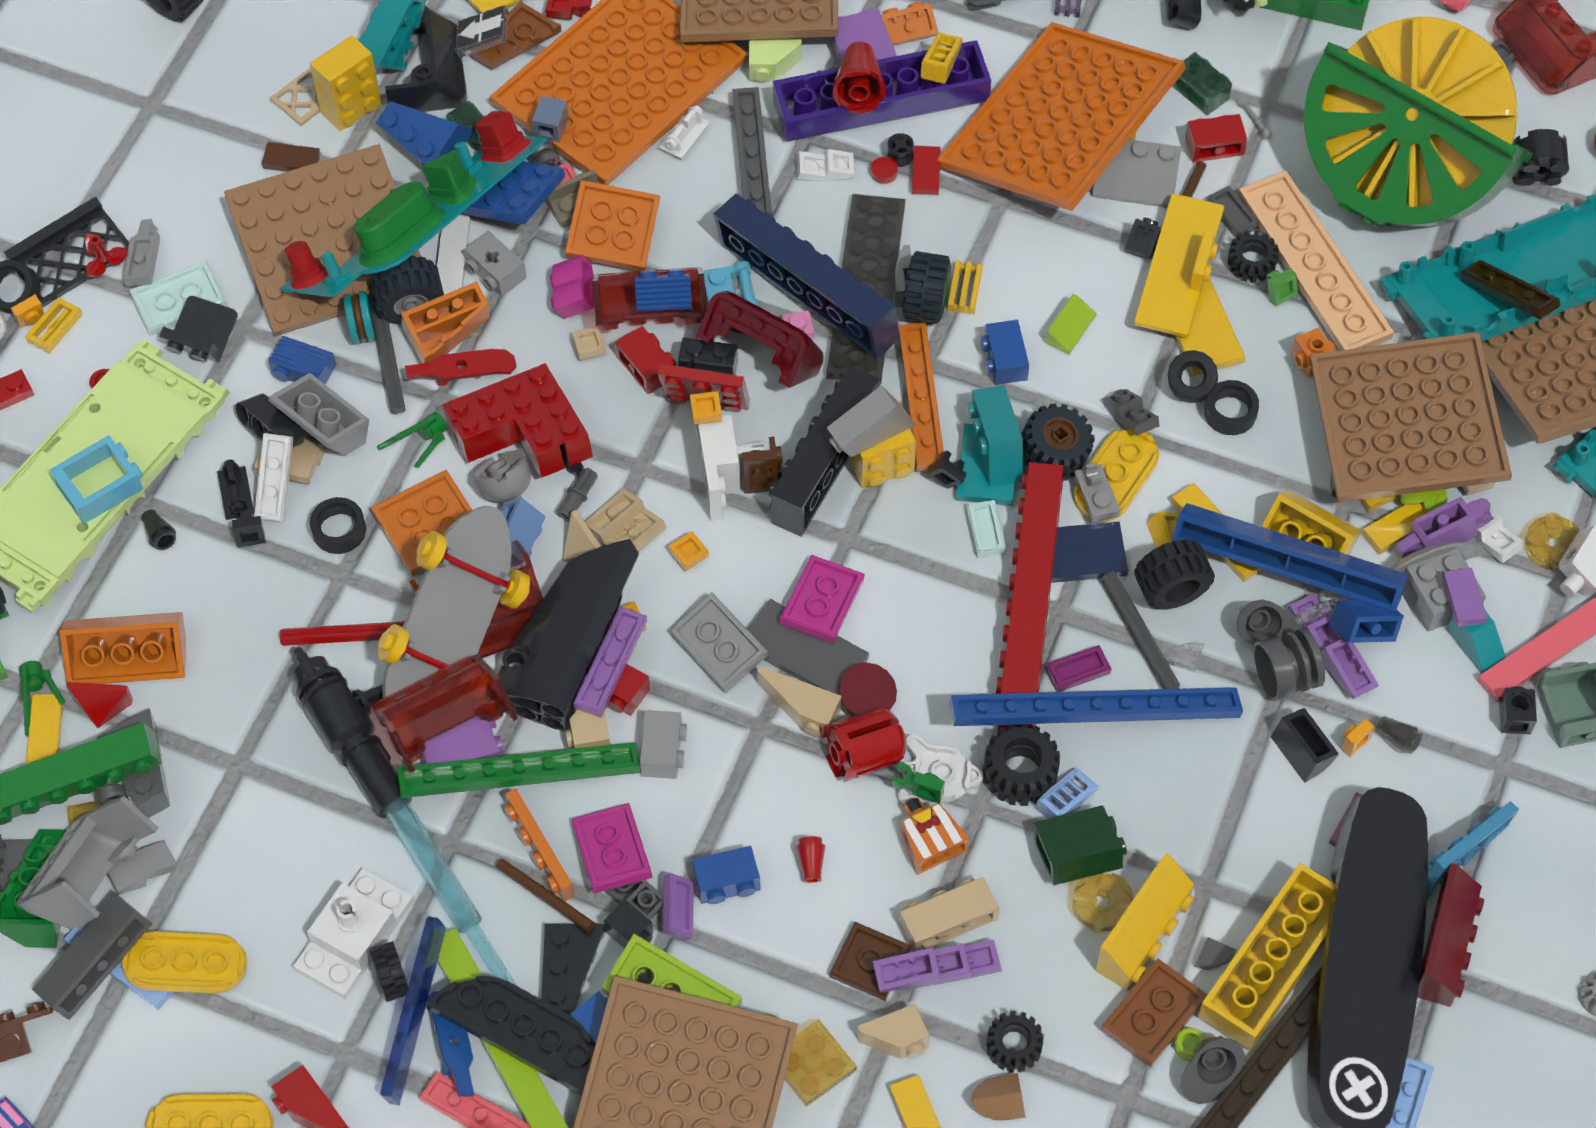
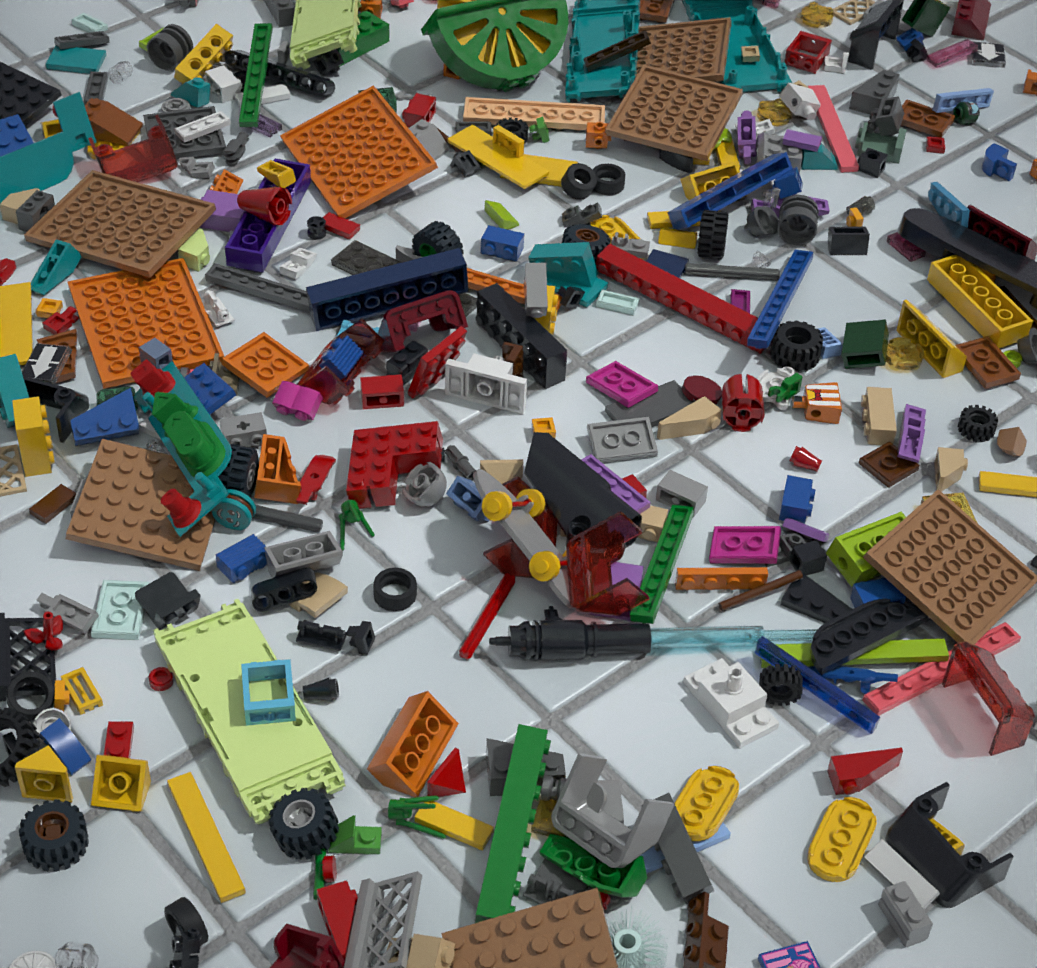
camera: 65 degrees left, 15 degrees down
white tile [254,433,294,522] -> none
orange plate [371,469,472,577] -> none
tan plate [572,326,606,360] -> none
tan slope [585,489,666,552] -> none
light orange plate [690,391,722,425] -> none
red tile [871,157,898,184] -> none
dark grey tile [1195,937,1236,970] -> none

